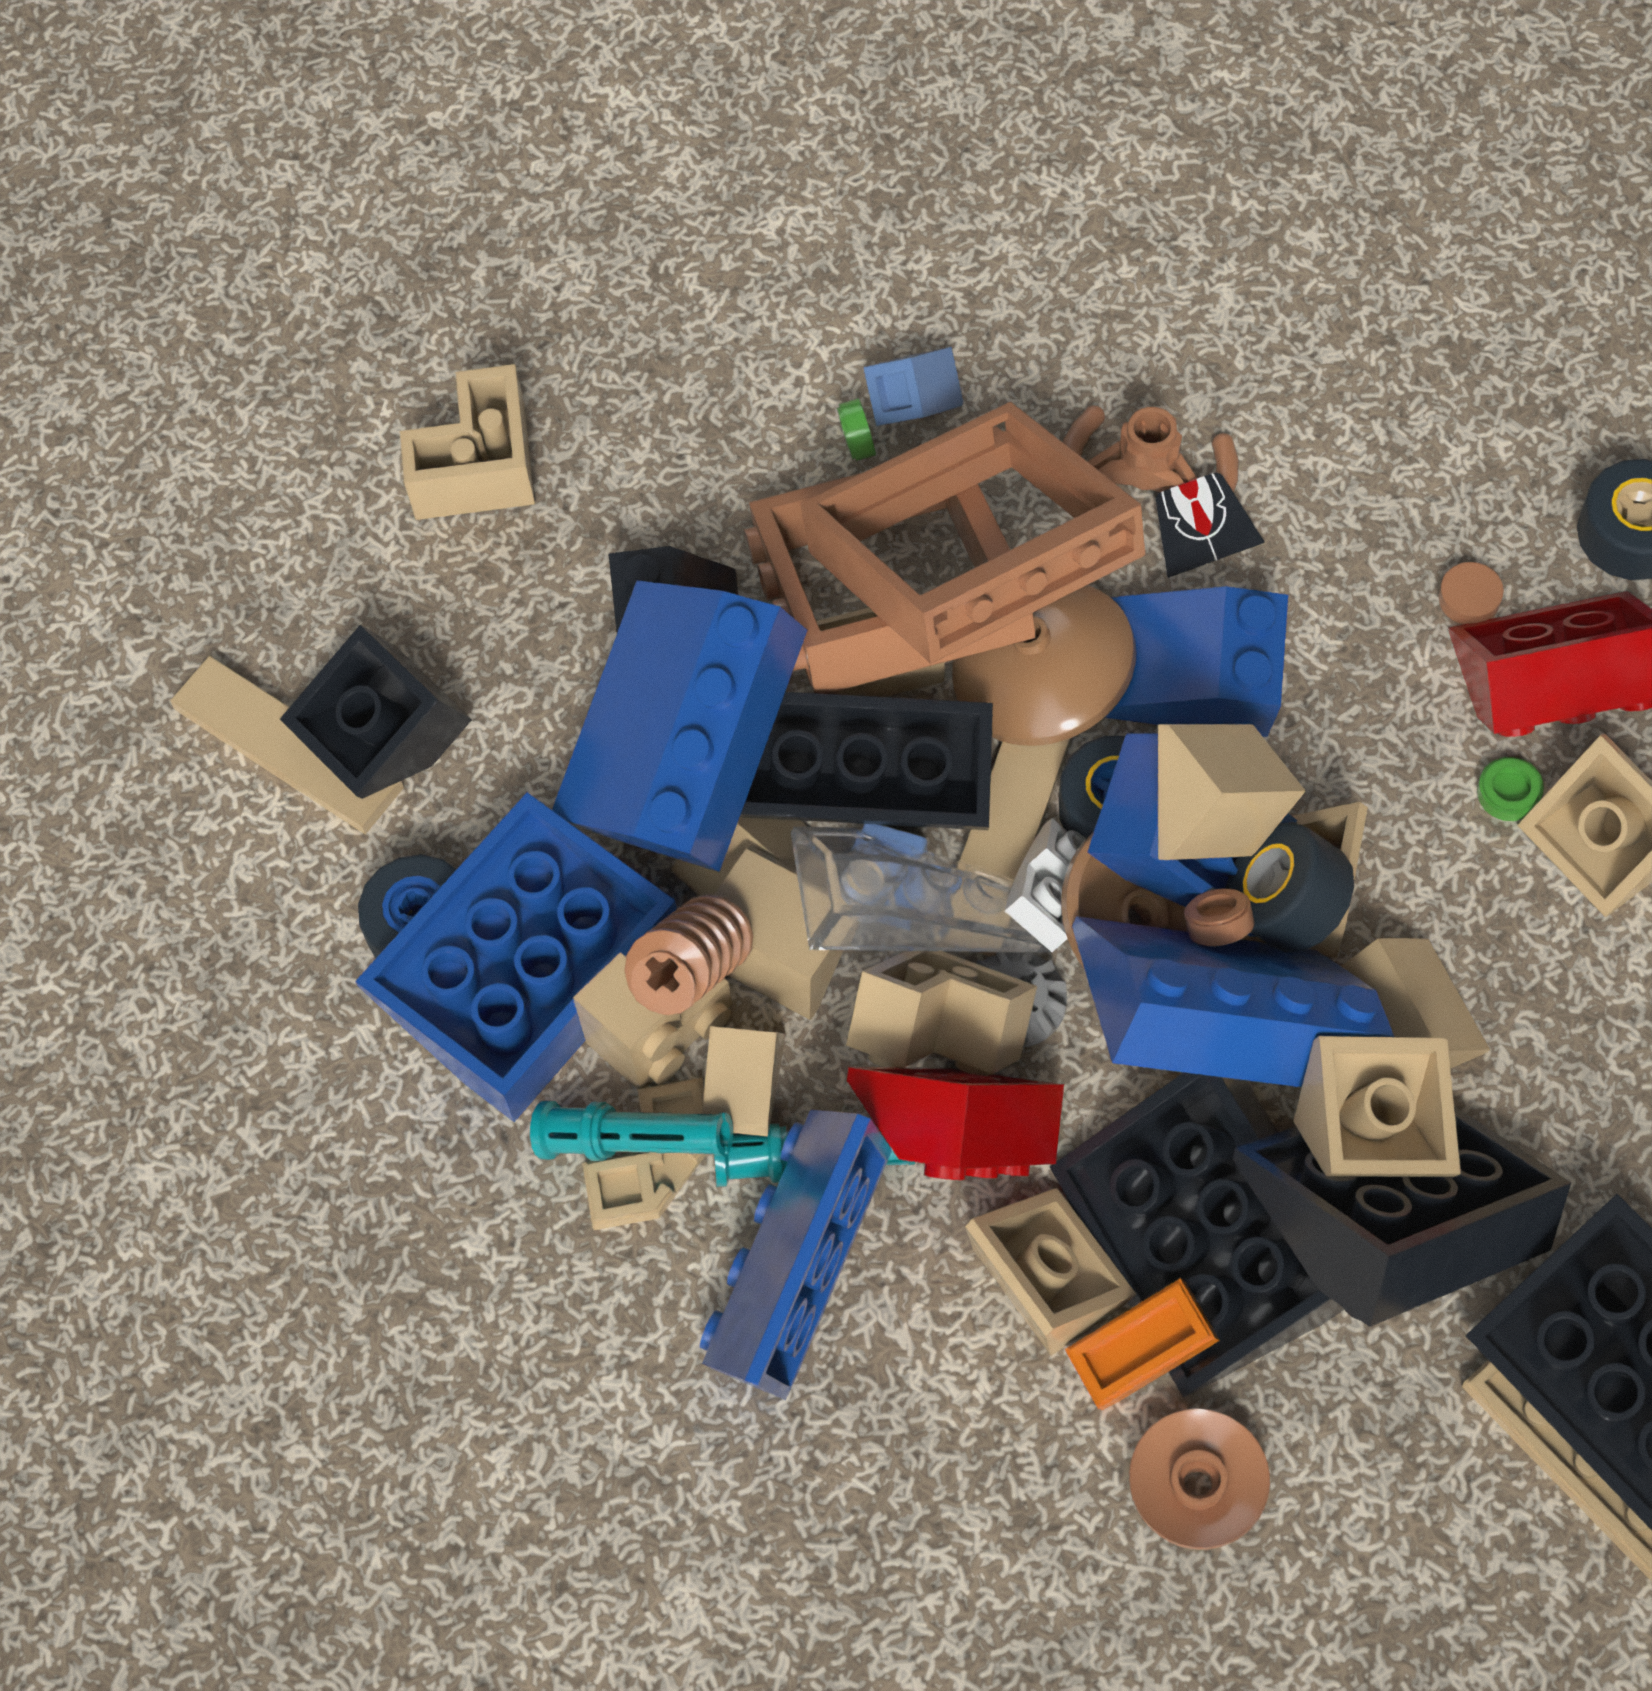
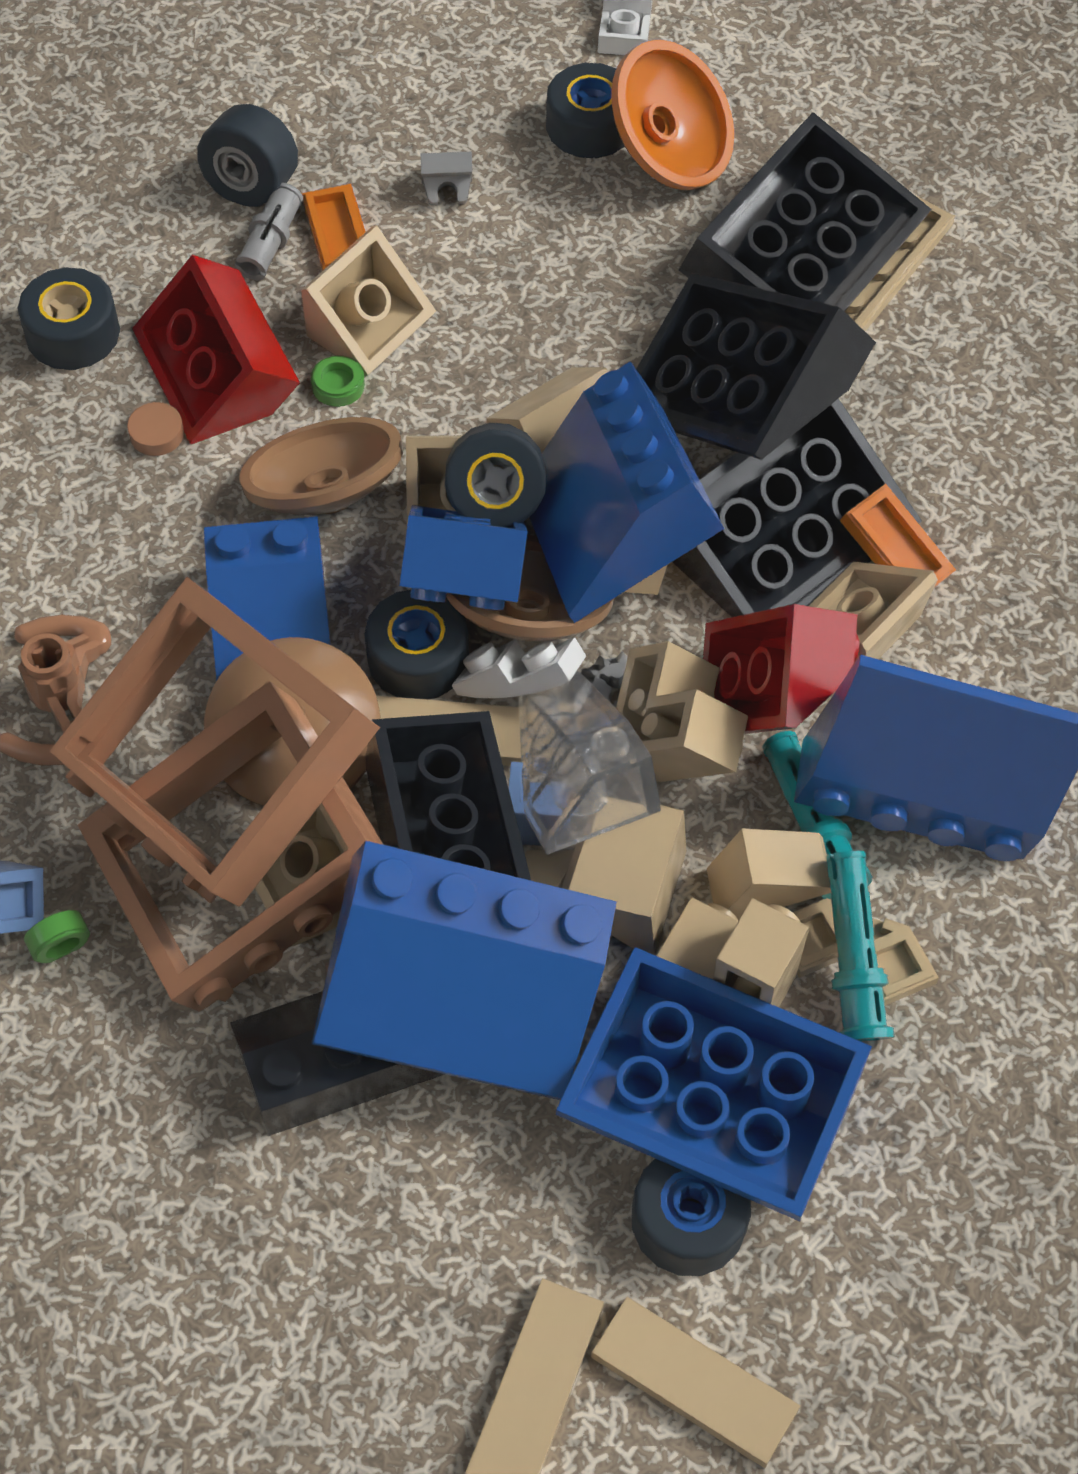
camera: 110 degrees left, 5 degrees down
black slope [280,625,472,799] -> none
tan brick [400,364,535,520] -> none
nougat piece [624,895,753,1015] -> none
nougat dish [1129,1409,1270,1550] -> none
black sticker [1156,473,1265,578] -> none
tan slope [1158,724,1306,860] -> none
nougat tile [1184,889,1254,946] -> none
tan slope [1293,1036,1461,1177] -> none
none -> medium nougat dish [239,417,404,515]
none -> tan tile [591,1297,801,1469]

